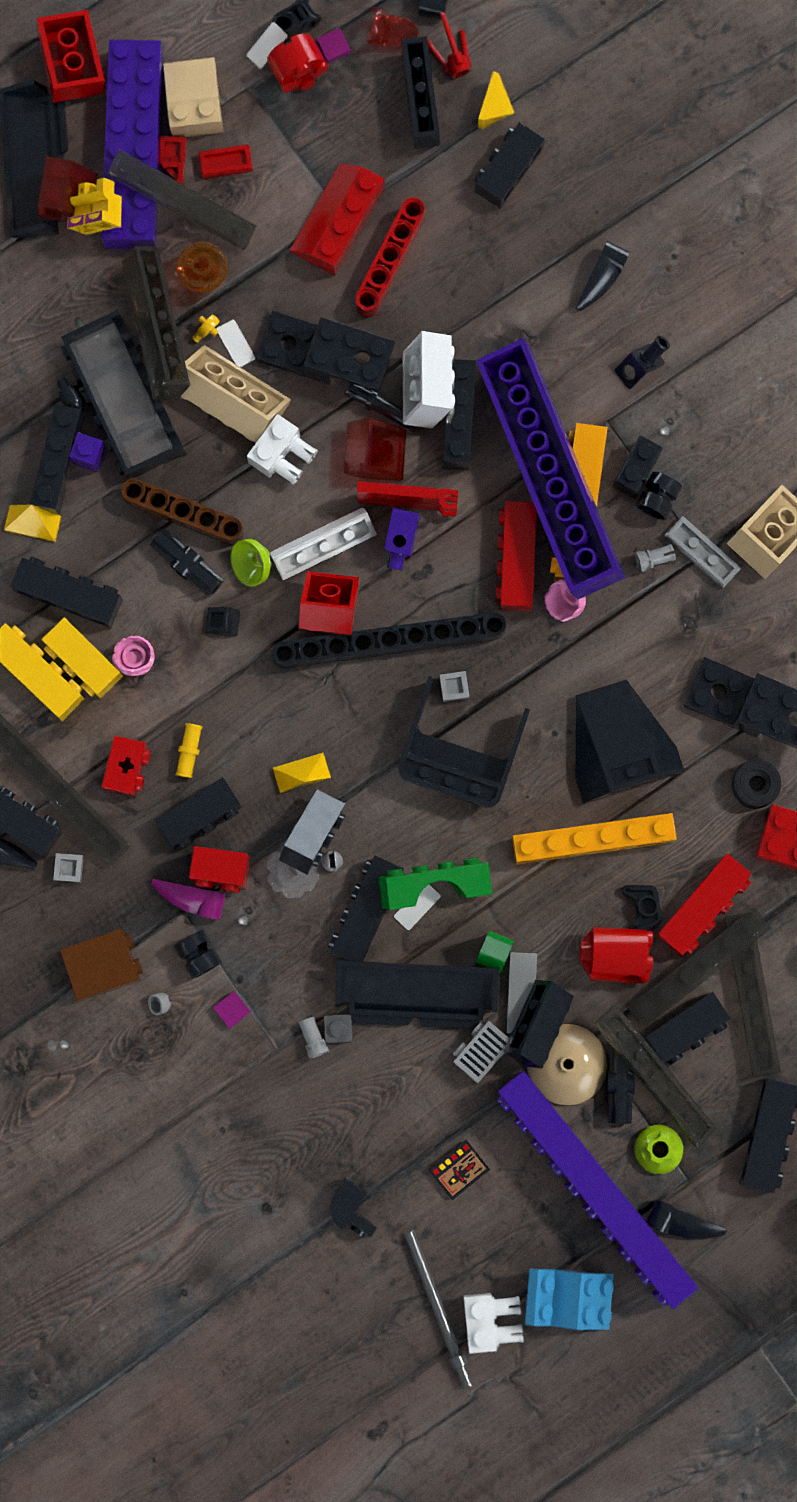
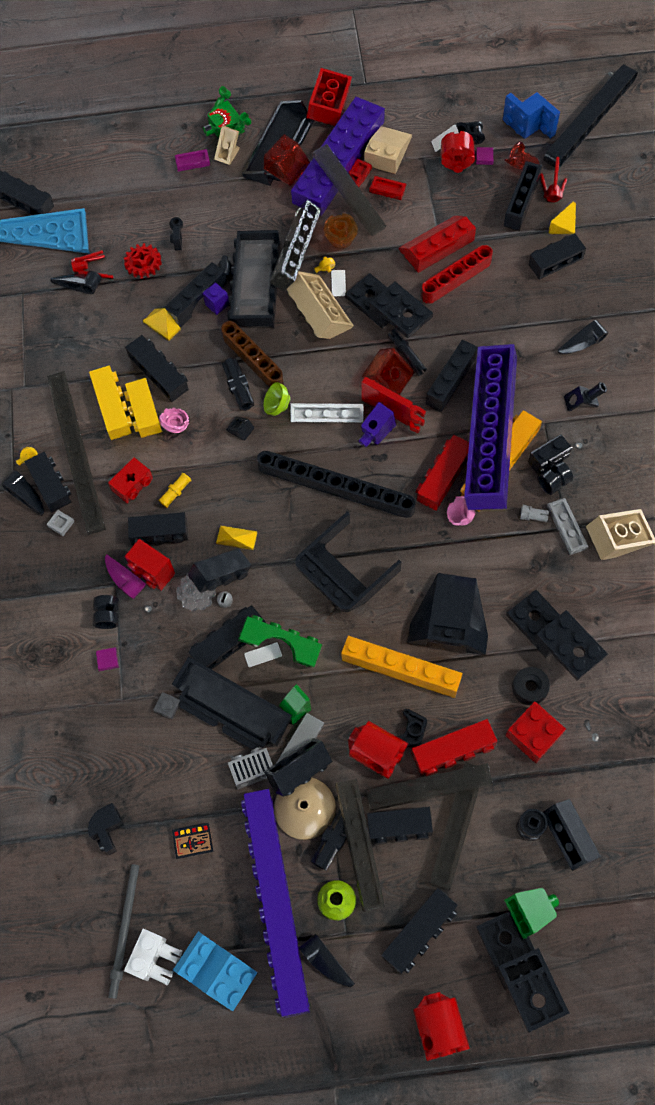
camera: 30 degrees right, 15 degrees down
reddish brown brick [60,928,143,1002] -> none
yellow hips [67,178,122,235] -> none
light grey hinge [148,993,172,1016] -> none
white brick [247,414,318,485] -> none
light grey pin [298,1017,329,1059] -> none
red brick [299,571,359,635] -> none
white brick [403,331,455,428] -> none
light grey plate [439,671,469,702] -> none

